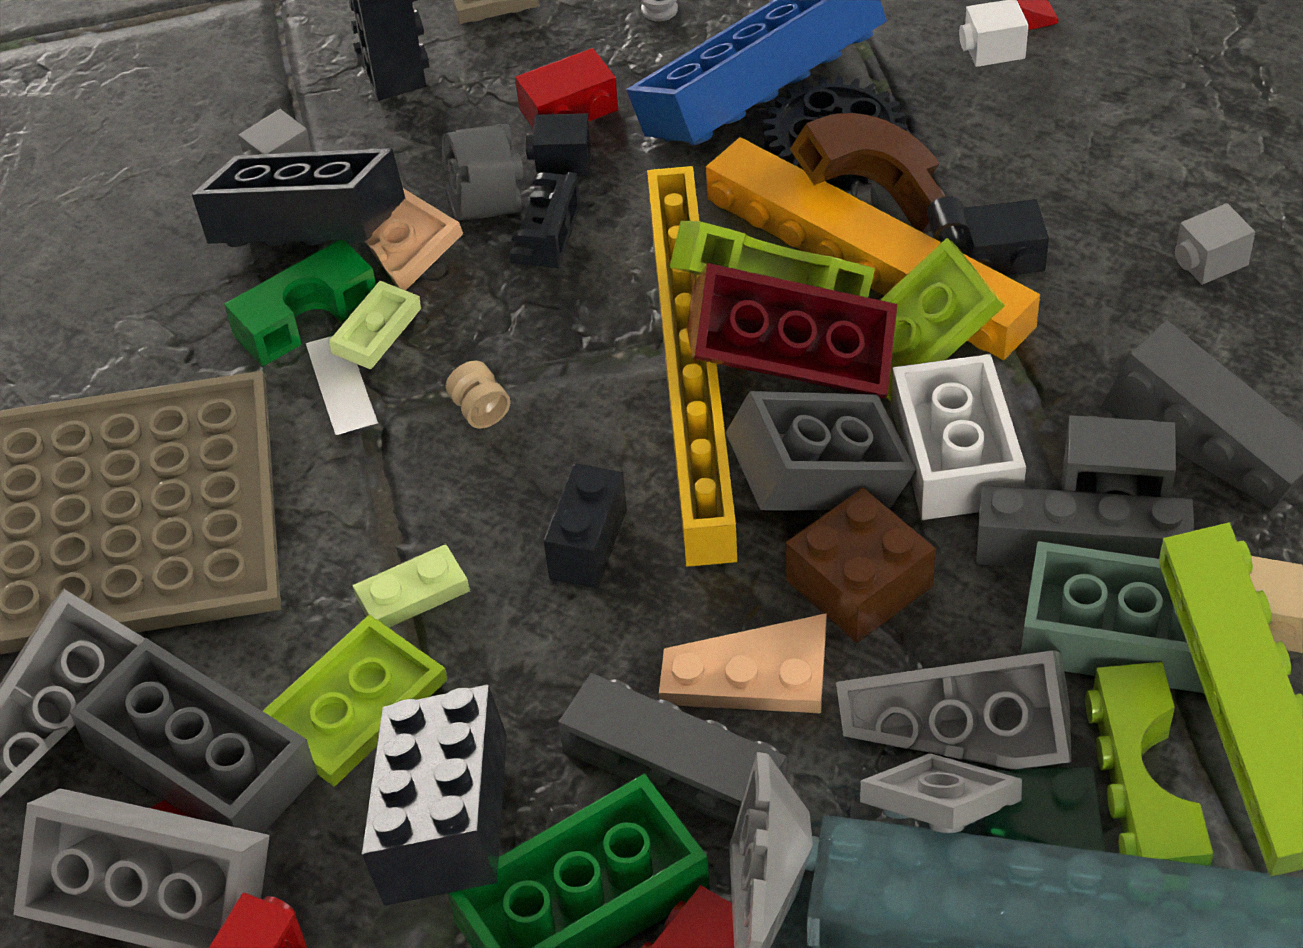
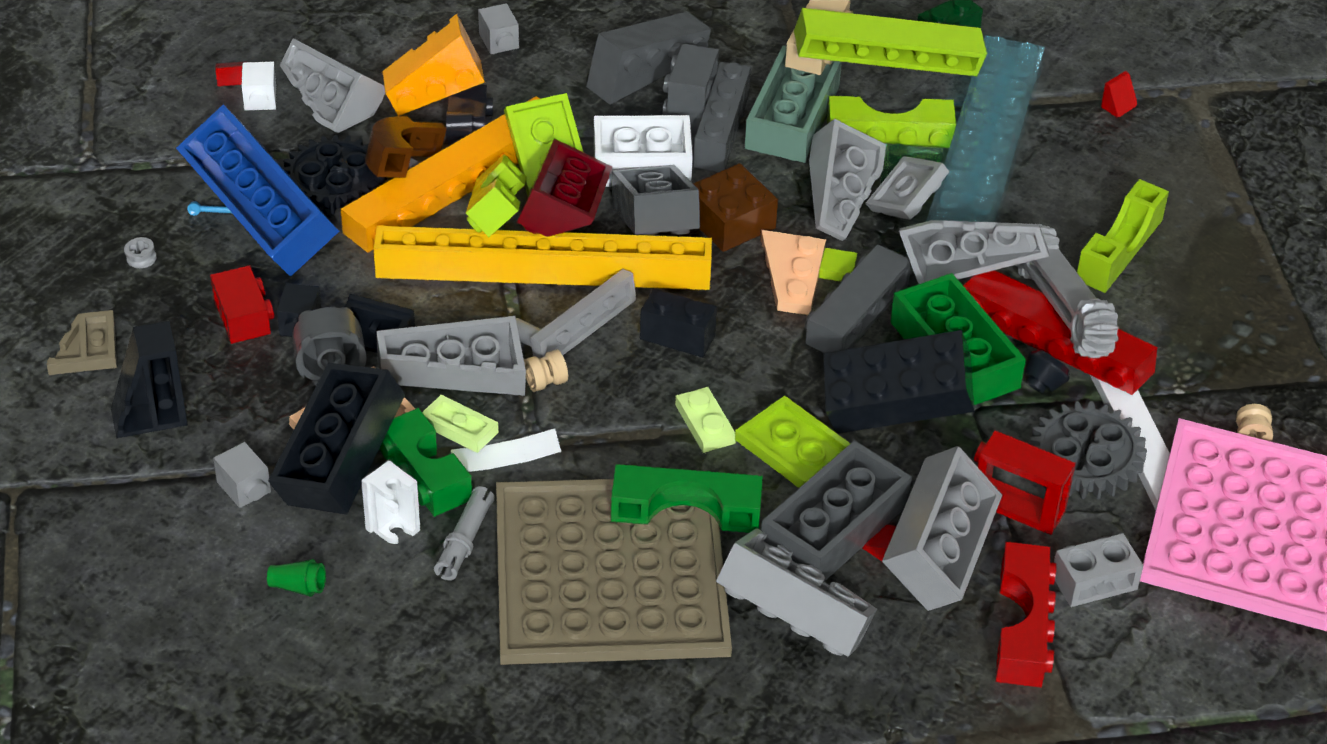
camera: 90 degrees left, 5 degrees down
none -> green cone [267,559,326,597]
none -> light grey wedge [280,38,385,133]
none -> white hinge [361,461,420,544]
none -> light grey wedge [376,316,526,396]
none -> light orange wedge [382,14,485,116]
none -> light grey pin [434,486,494,580]
none -> light grey piece [516,269,636,358]
none -> green arch [611,464,763,533]
none -> lime tile [819,248,857,282]

